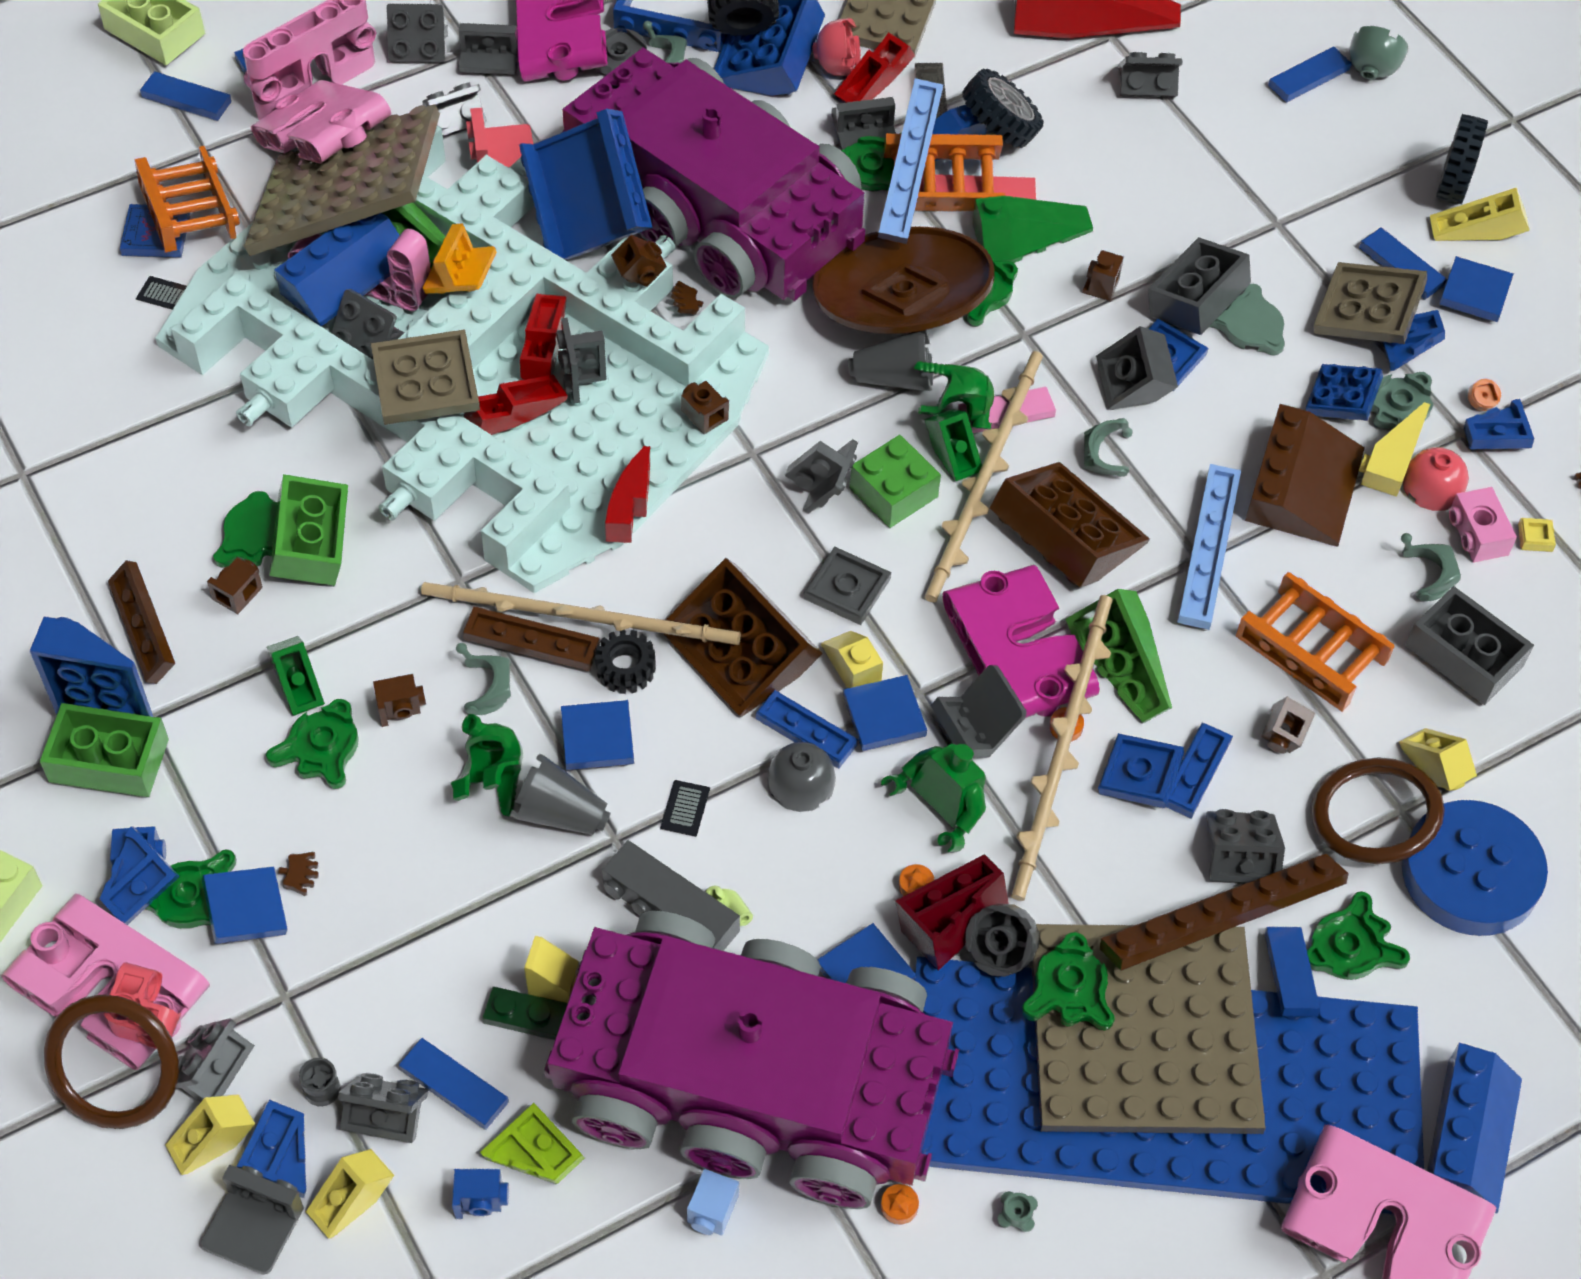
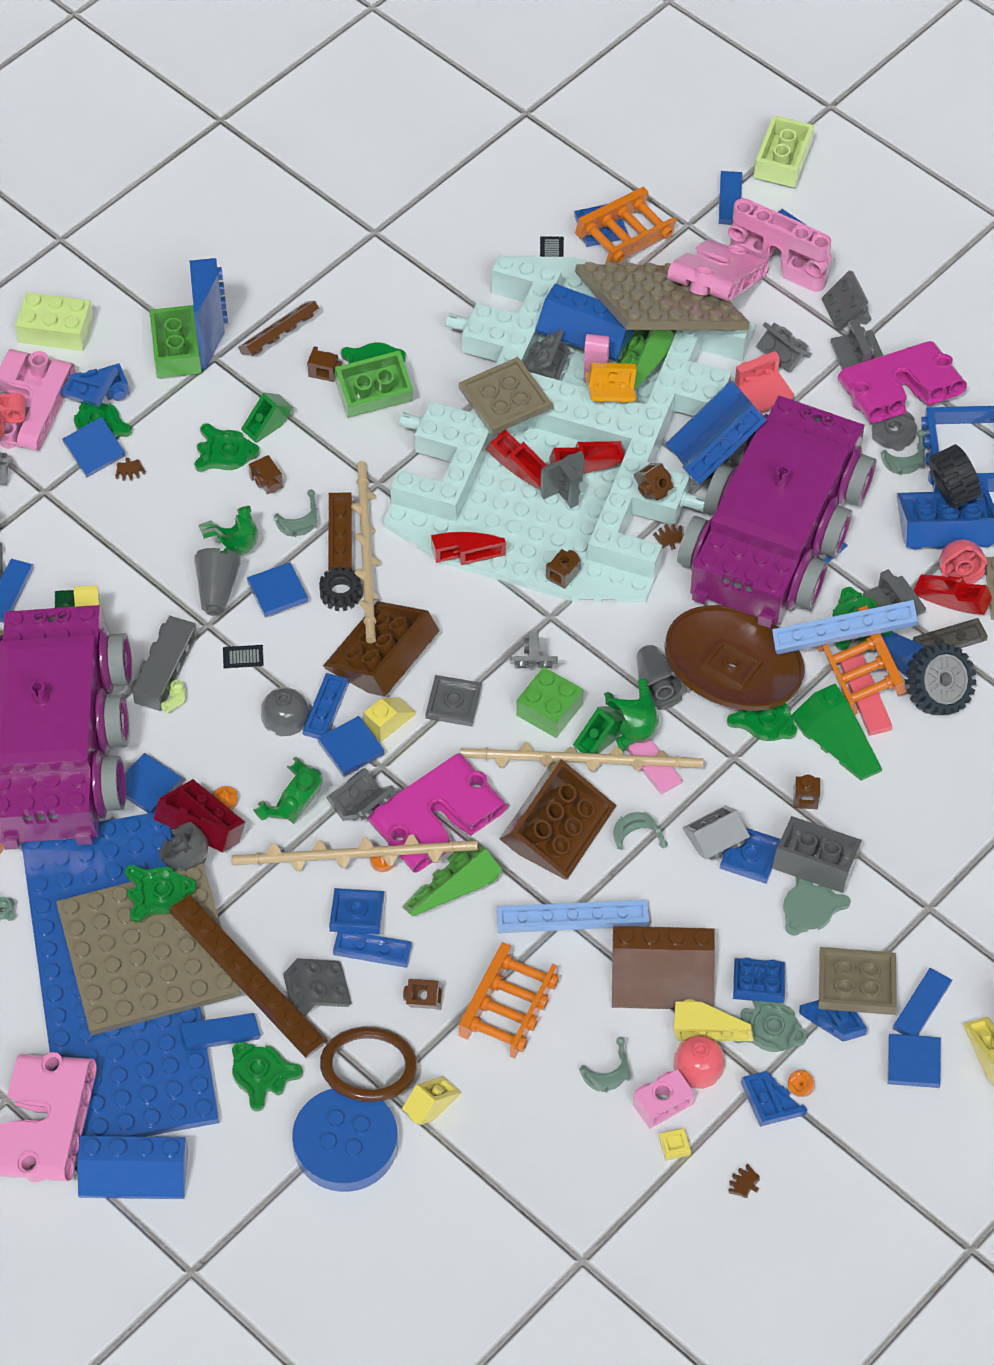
camera: 75 degrees right, 0 degrees up
dark grey brick [1405,586,1534,705] -> none

